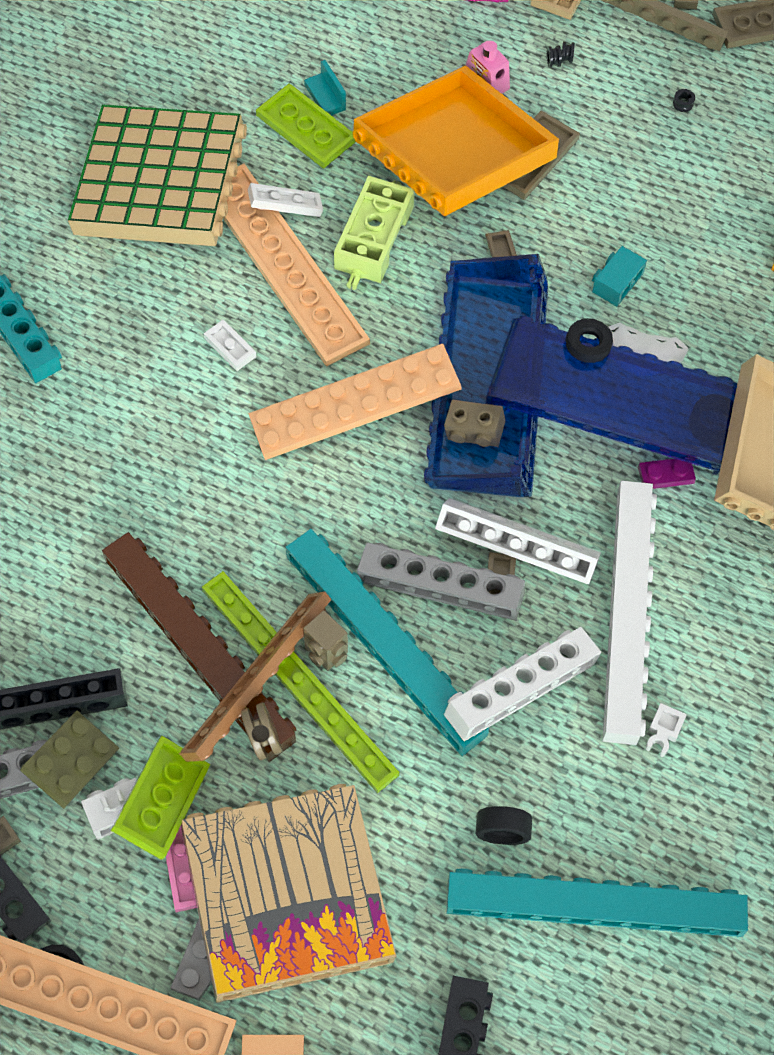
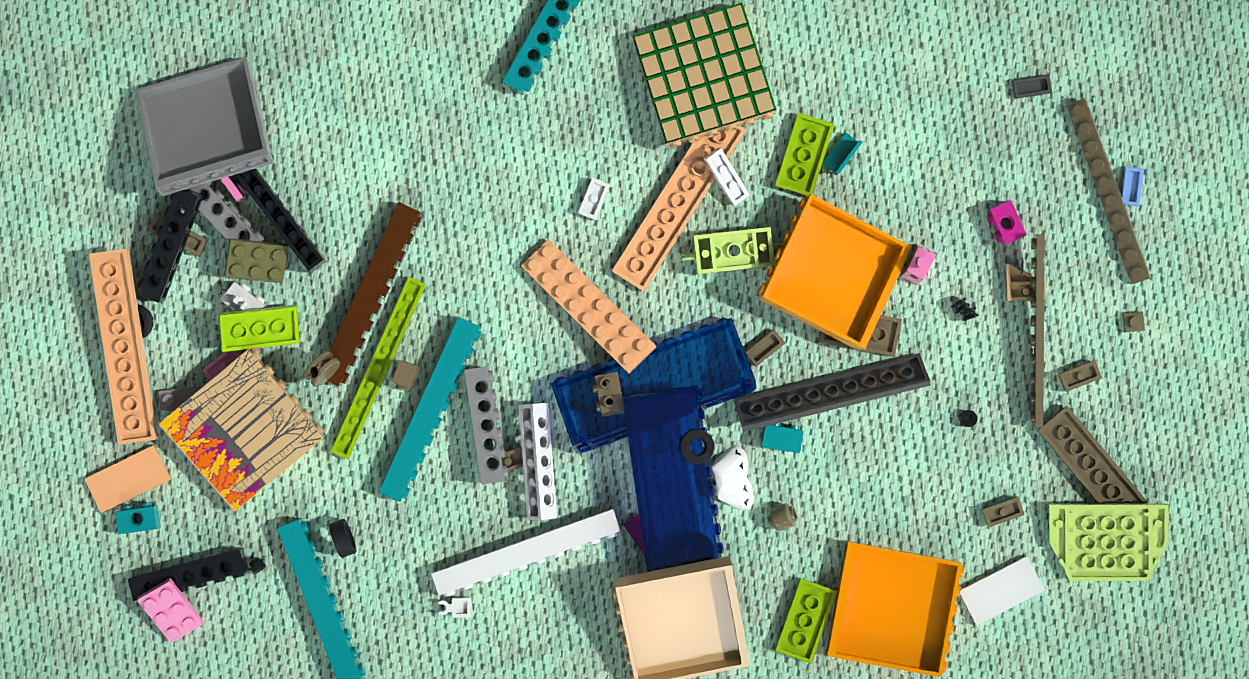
camera: 70 degrees right, 25 degrees up
medium nougat plate [179,592,331,762] -> none
white brick [444,627,601,741] -> none
none -> black plate [248,558,267,575]
none -> dark grey plate [734,353,931,432]
none -> dark tan head [767,503,797,531]

